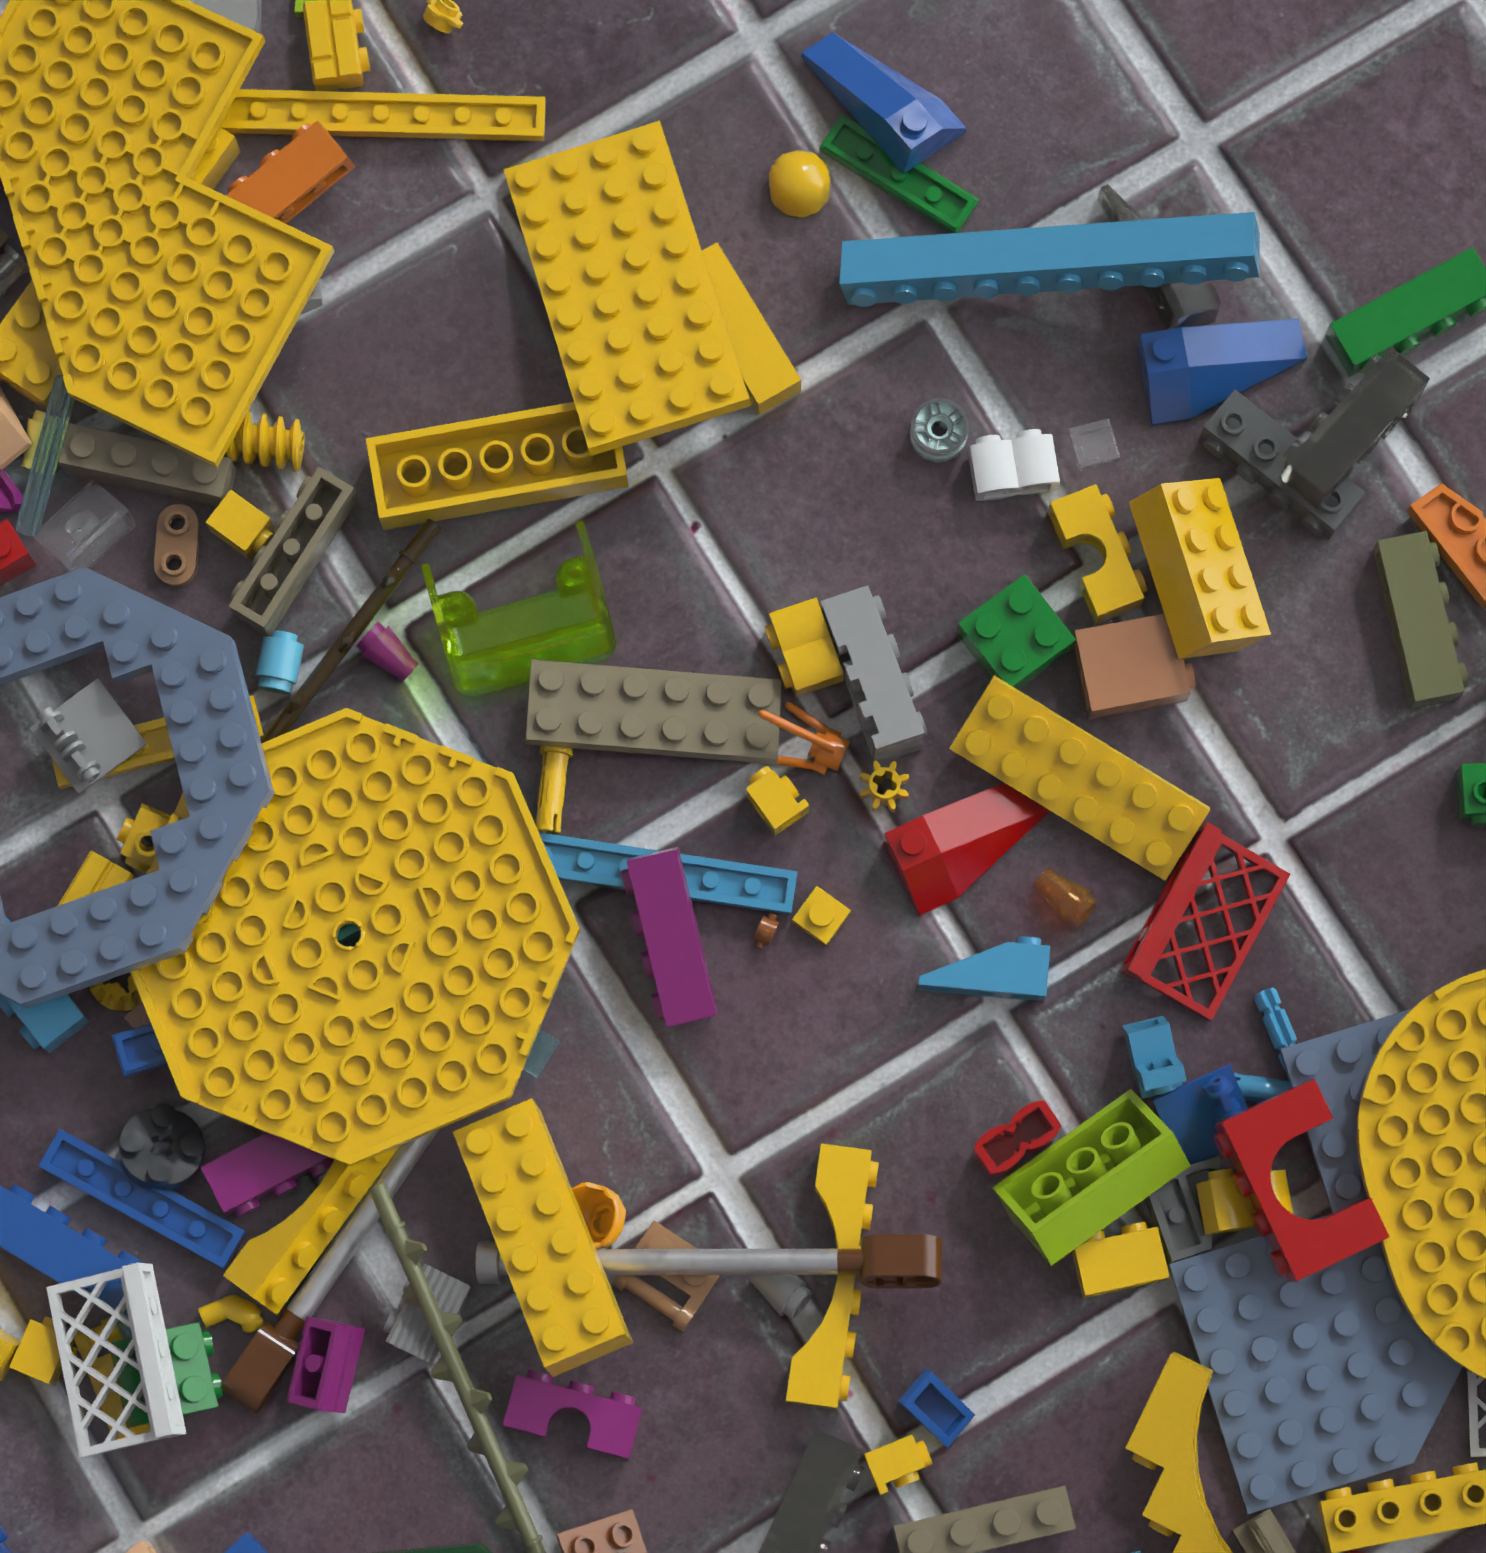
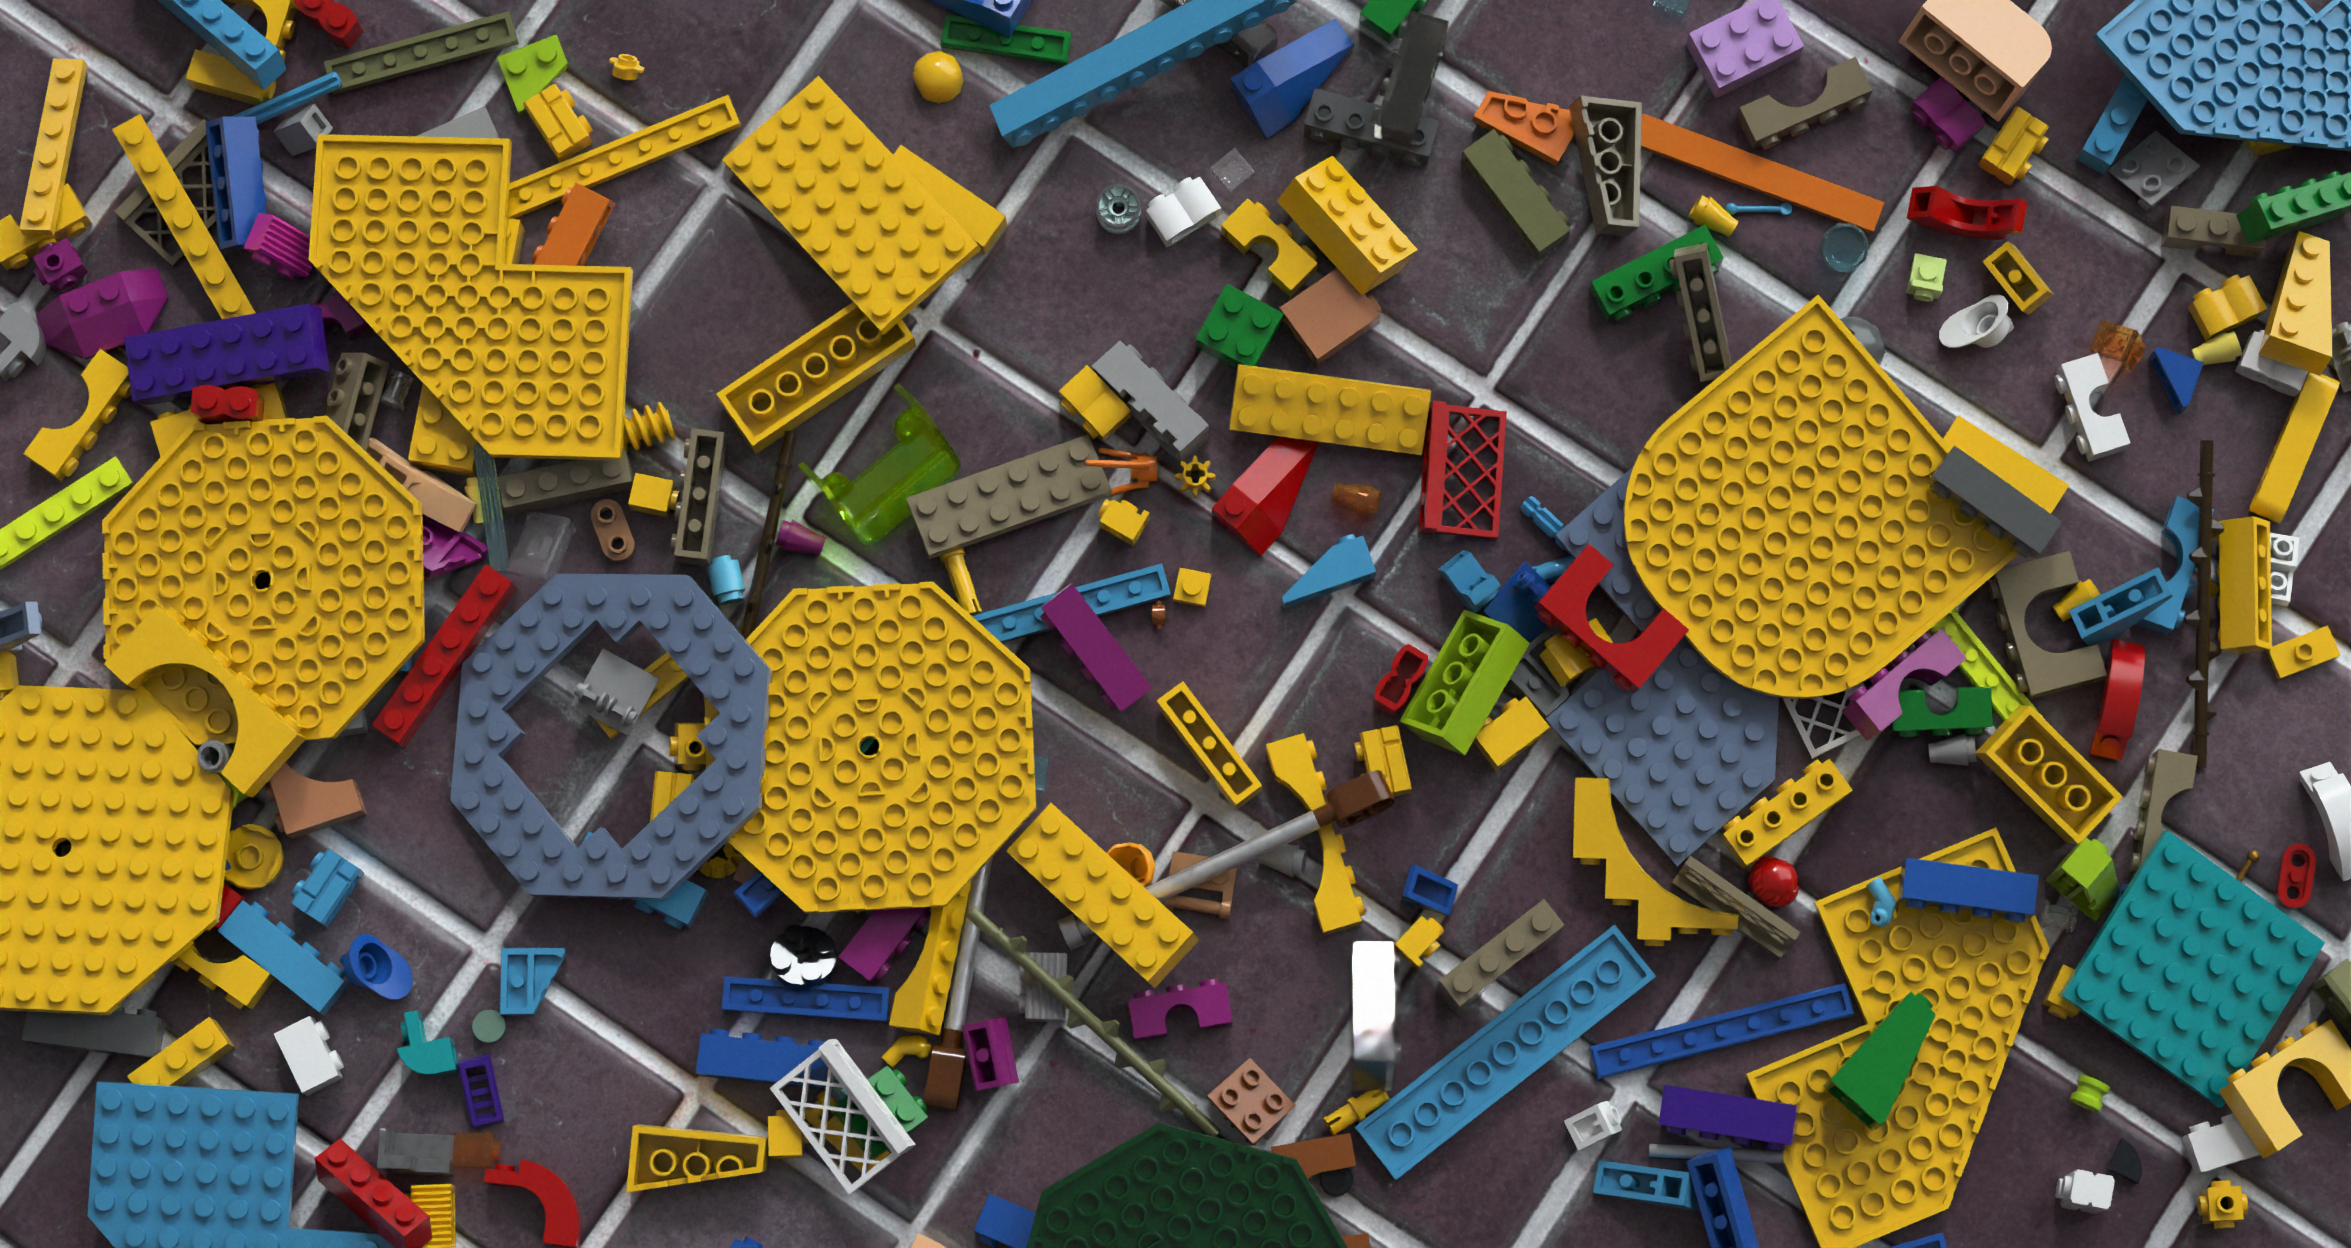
camera: 25 degrees left, 0 degrees up
none -> yellow brick [1157,681,1262,811]
none -> yellow brick [1354,725,1412,797]

